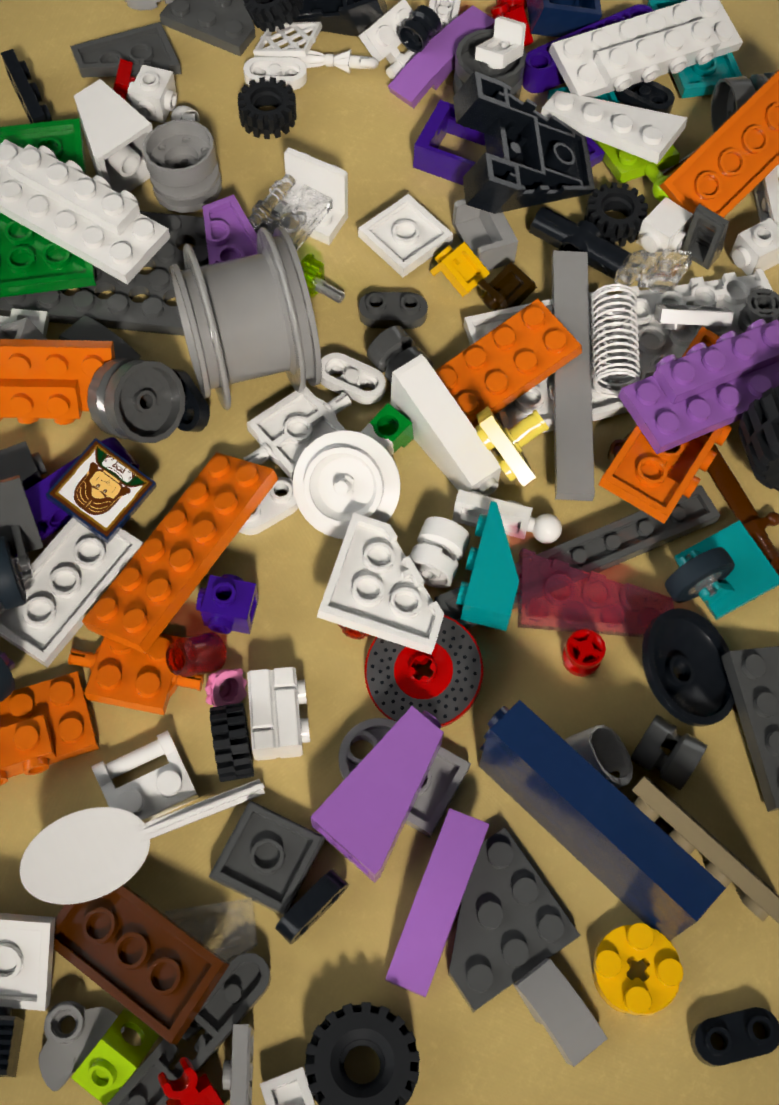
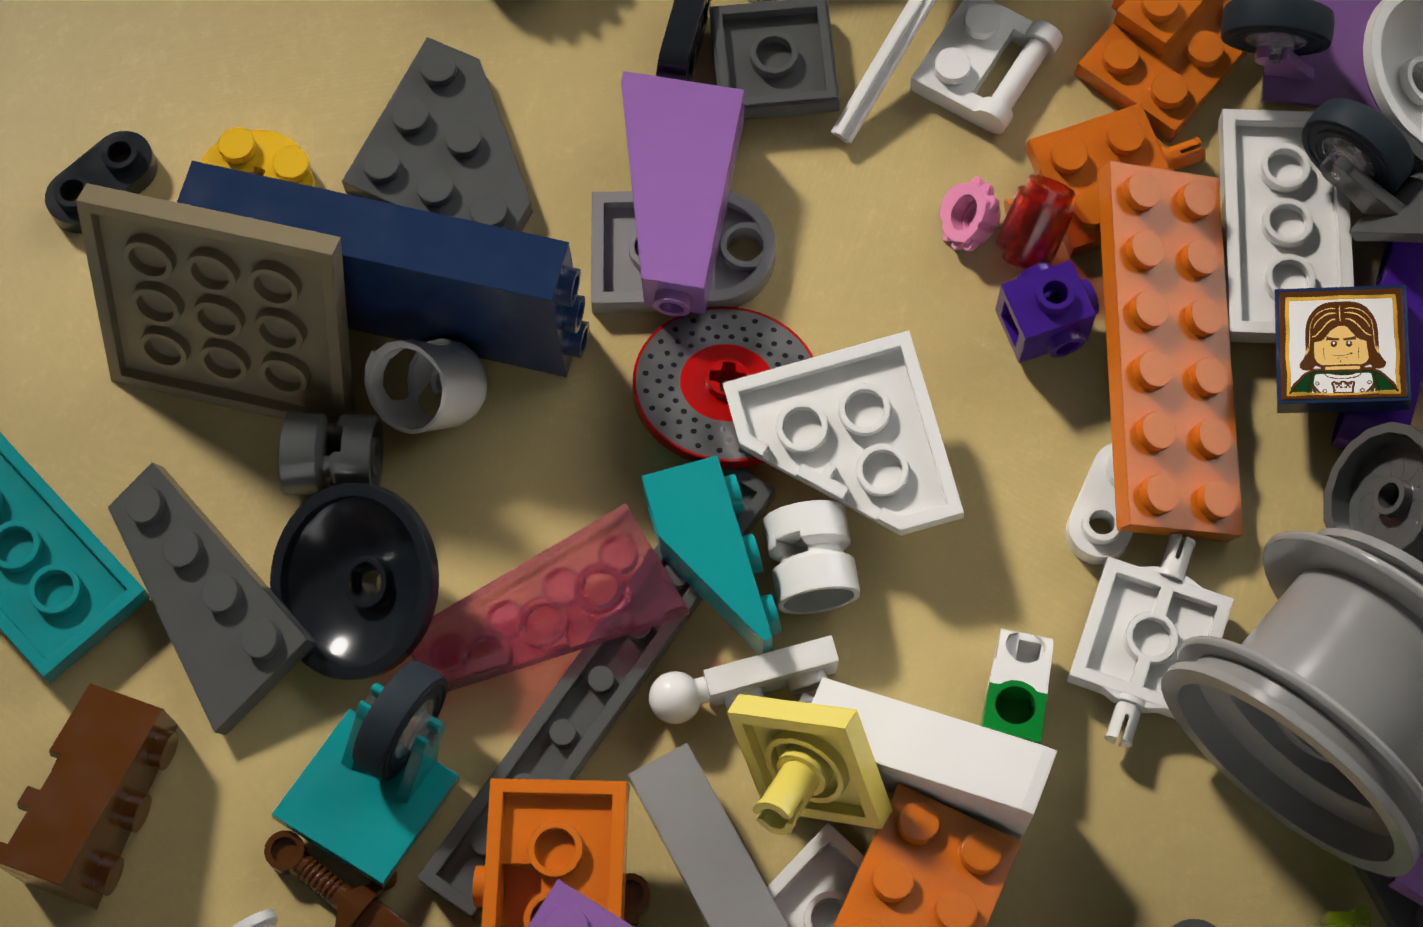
camera: 155 degrees right, 5 degrees up
black tyre [209,702,254,782] -> none
white brick [247,667,310,761] -> none
white piece [293,430,401,539] -> none
white plate [320,353,386,405] -> none
dark grey wheel [367,326,433,384] -> none
medium lavender slope [385,808,489,998] -> none
light grey slope [513,958,608,1067] -> none
red wheel [562,629,606,677] -> none

